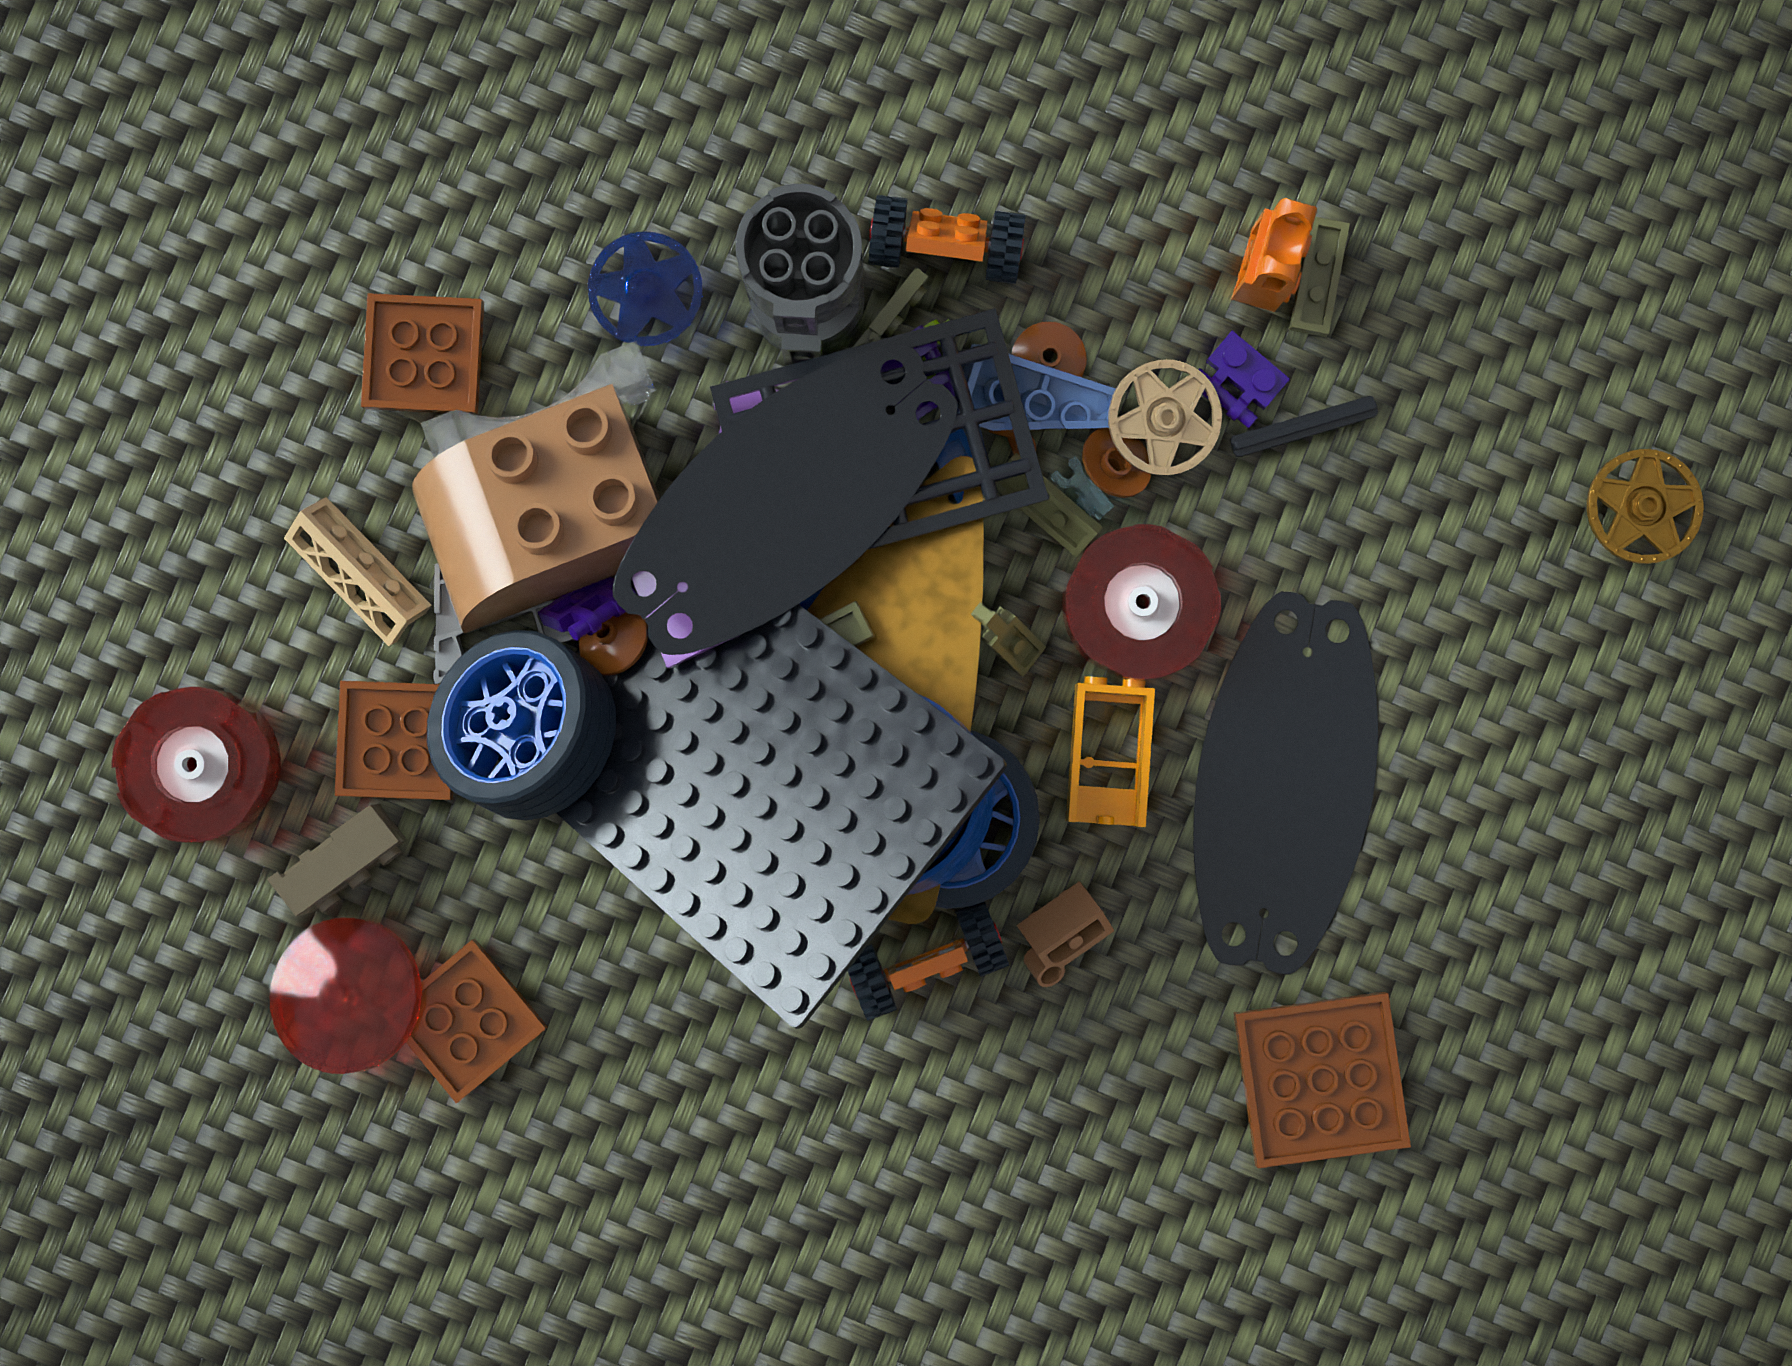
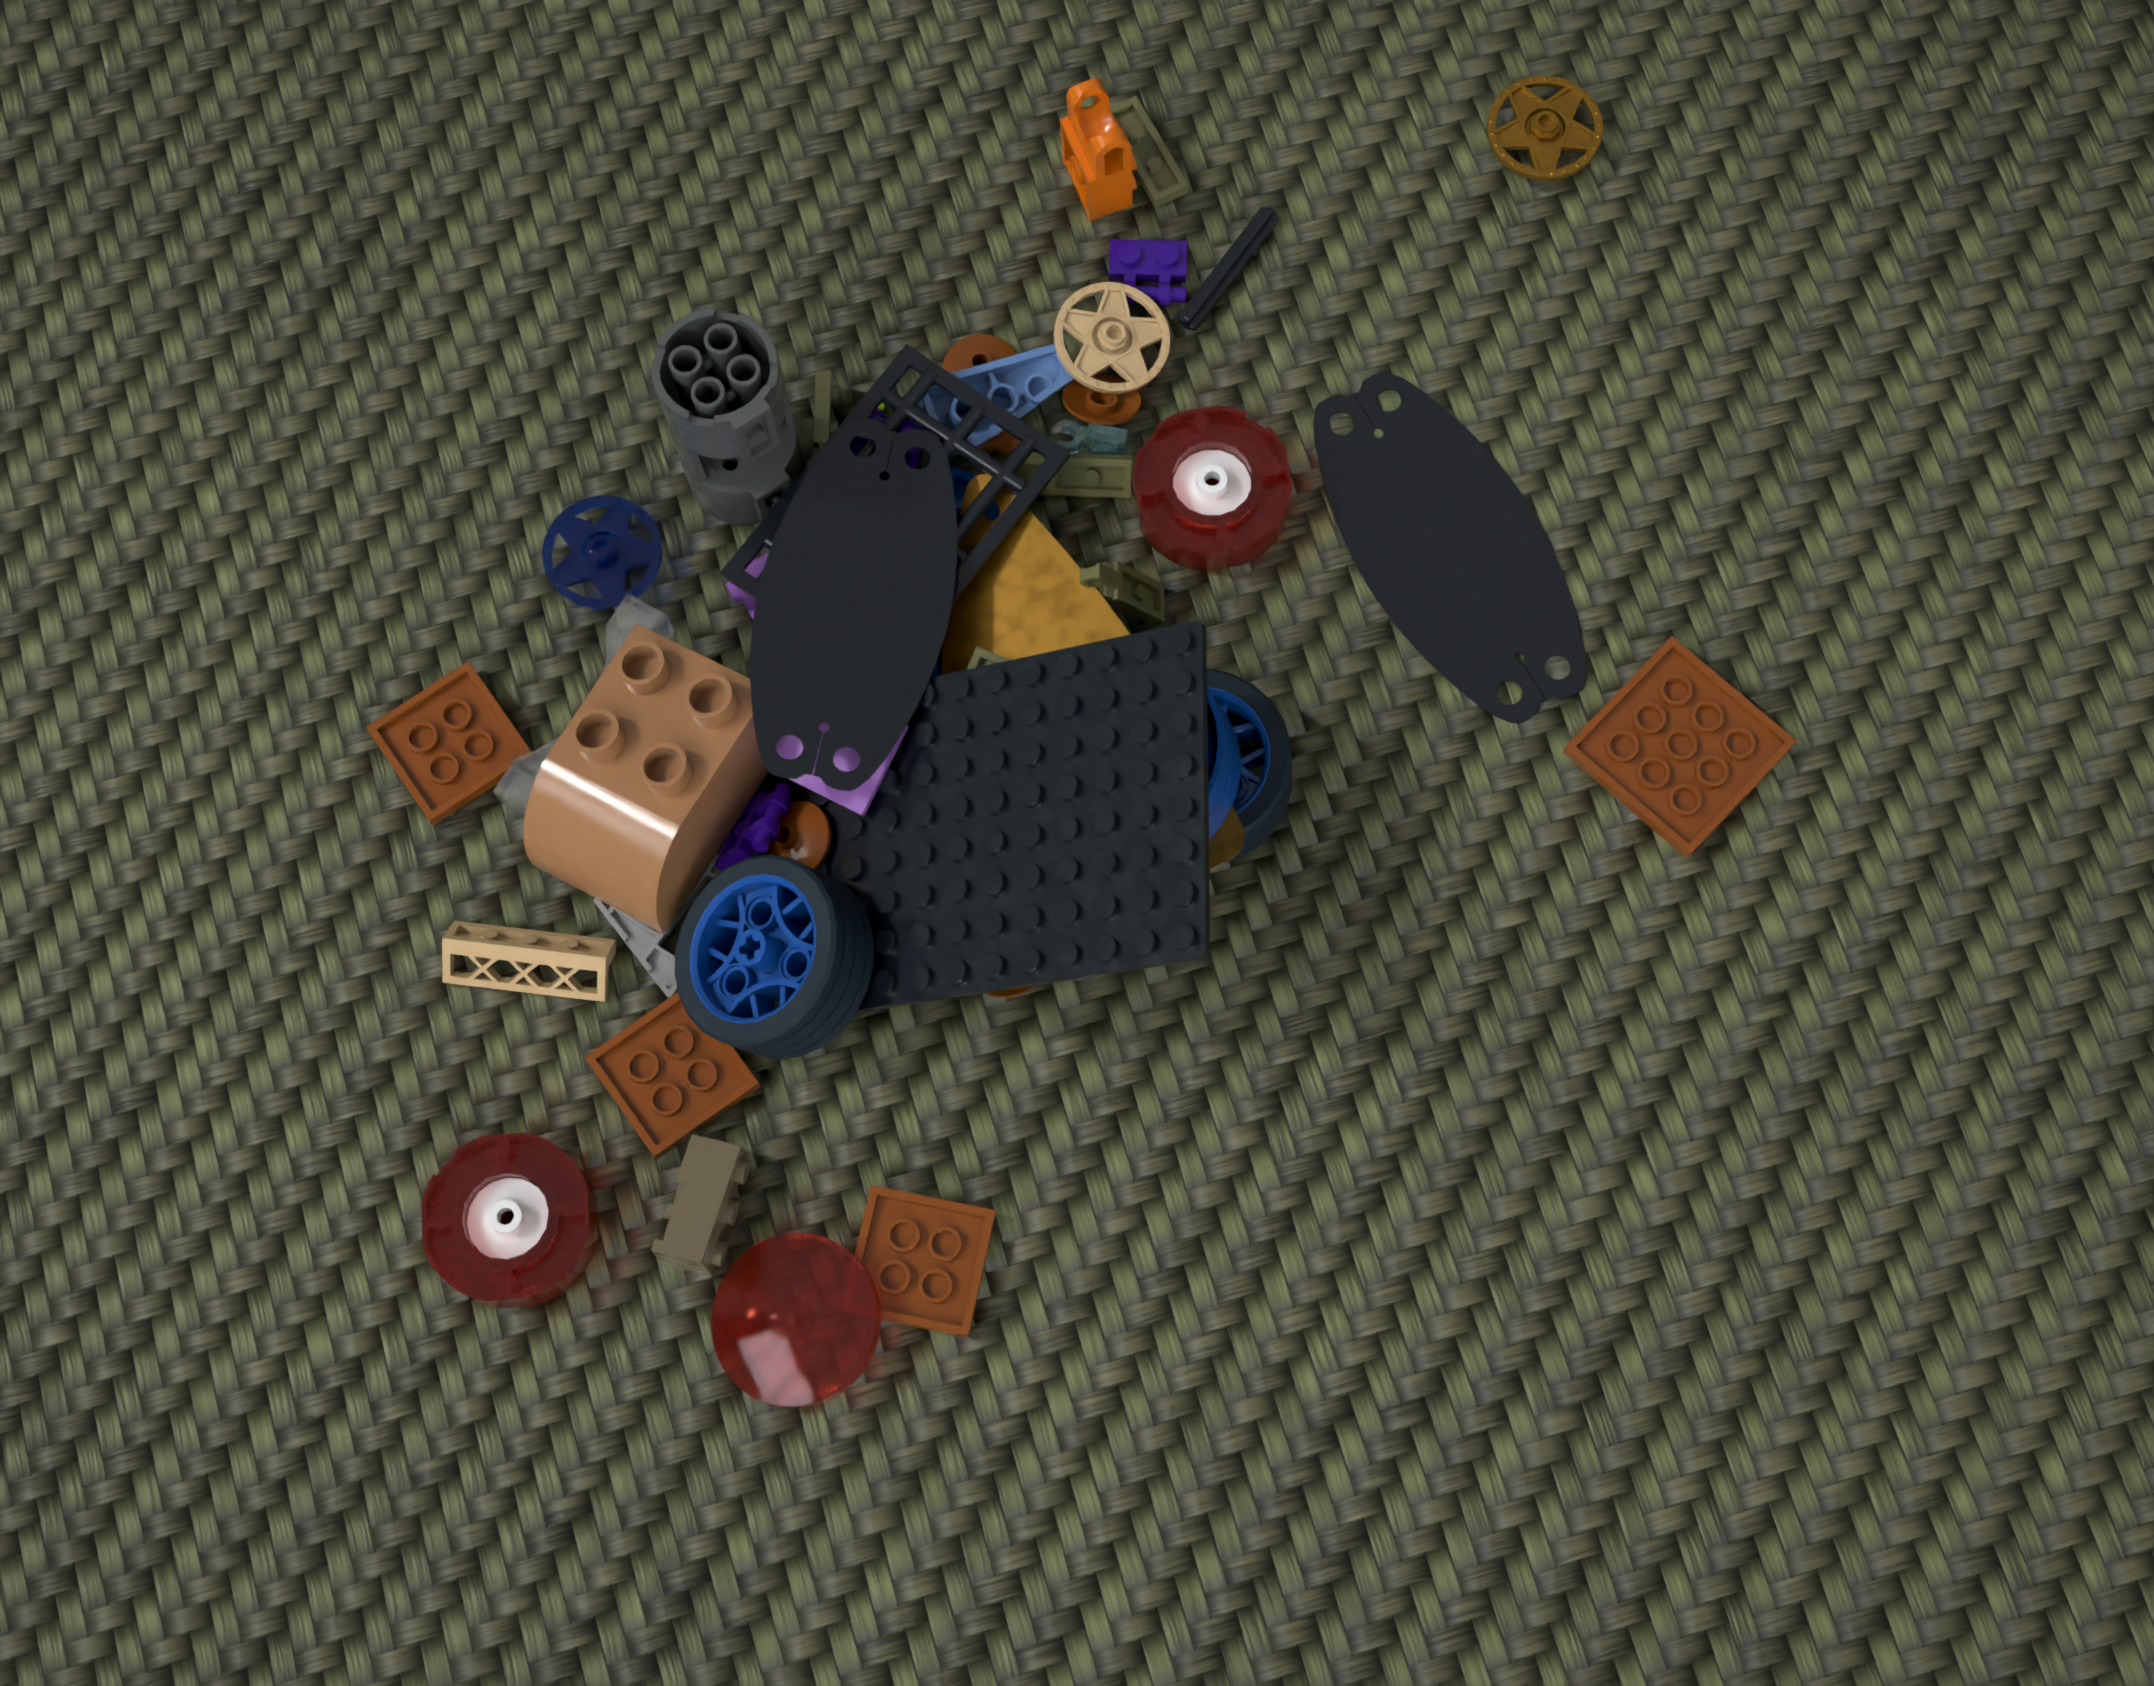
camera: 30 degrees left, 15 degrees down
black plate [847,901,1009,1021] -> none
plate [868,195,1026,284] -> none
medium nougat hinge [1016,881,1114,987] -> none
light orange door [1065,676,1155,827] -> none

